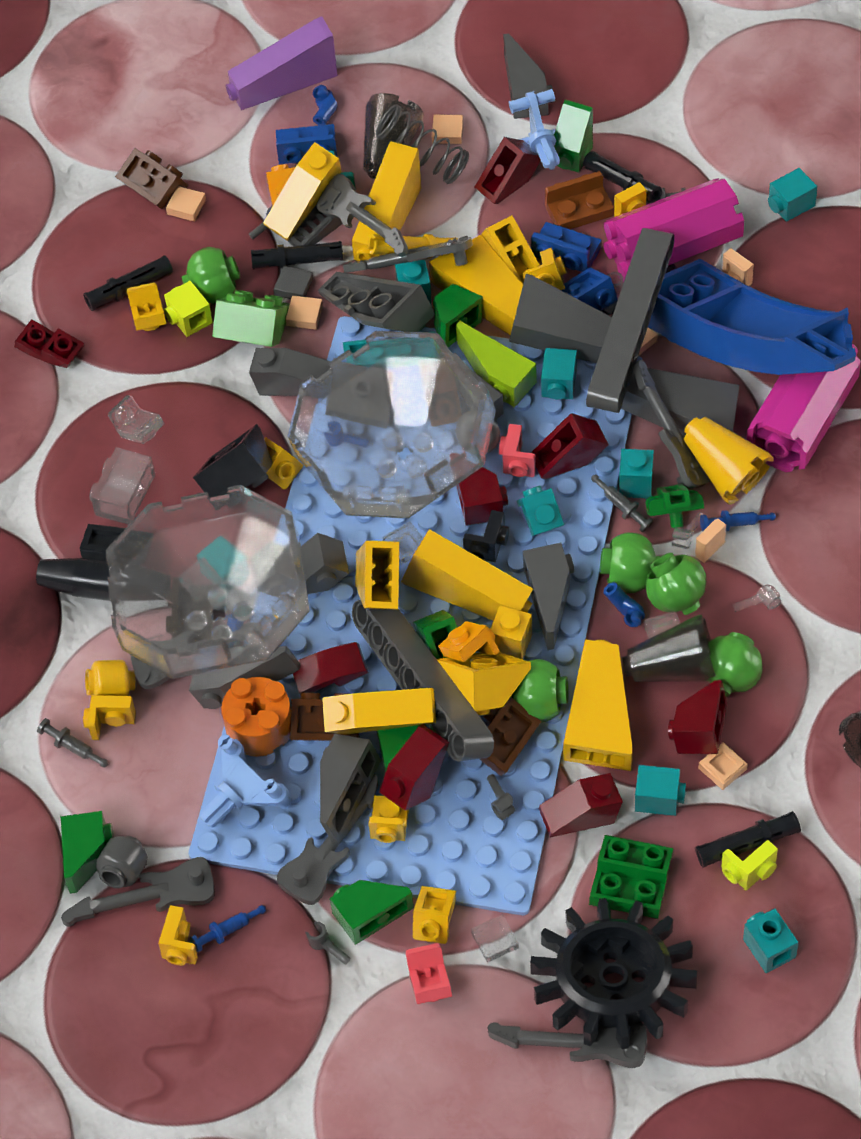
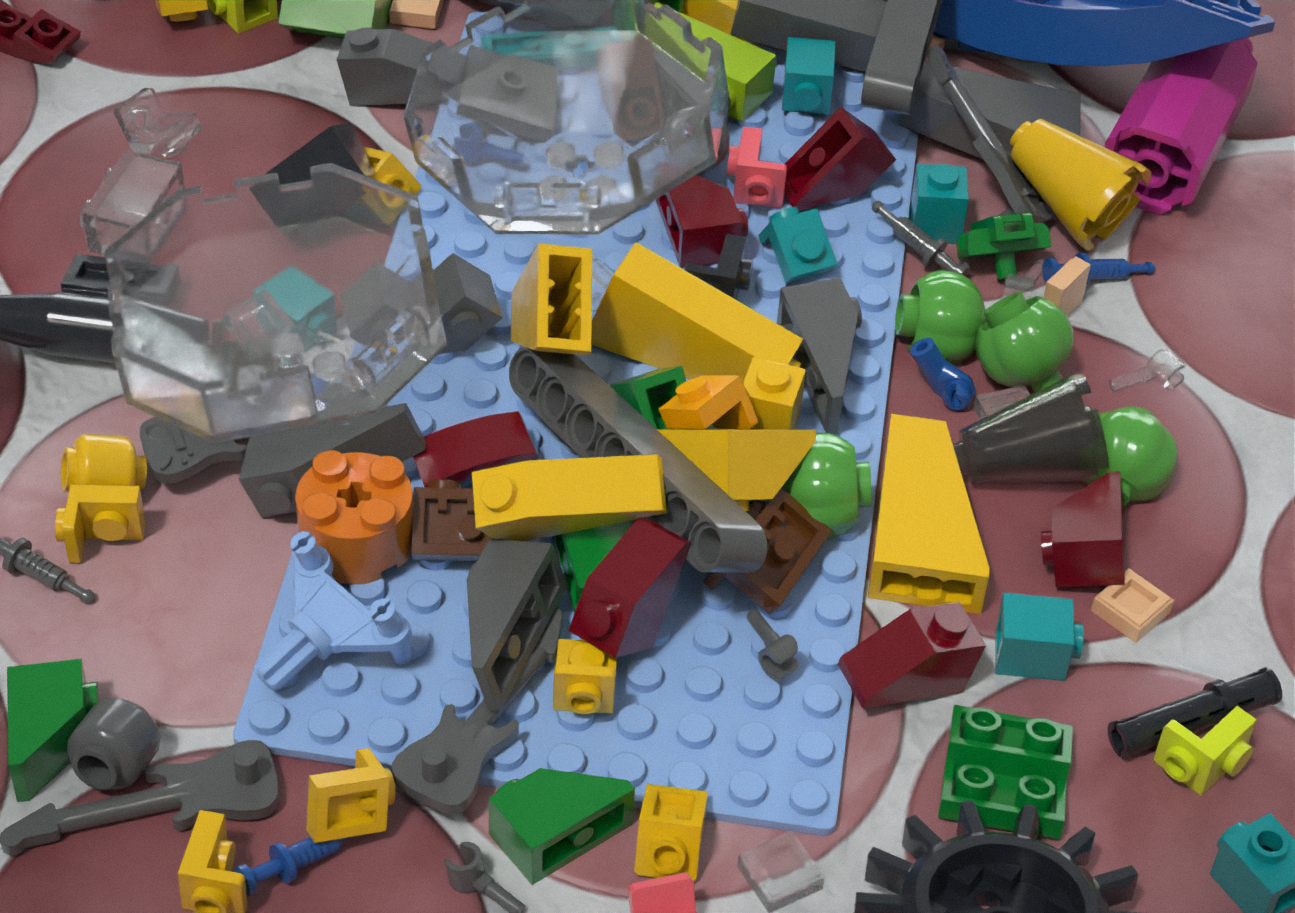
camera: 10 degrees left, 10 degrees down
none -> yellow bracket [306,748,395,843]

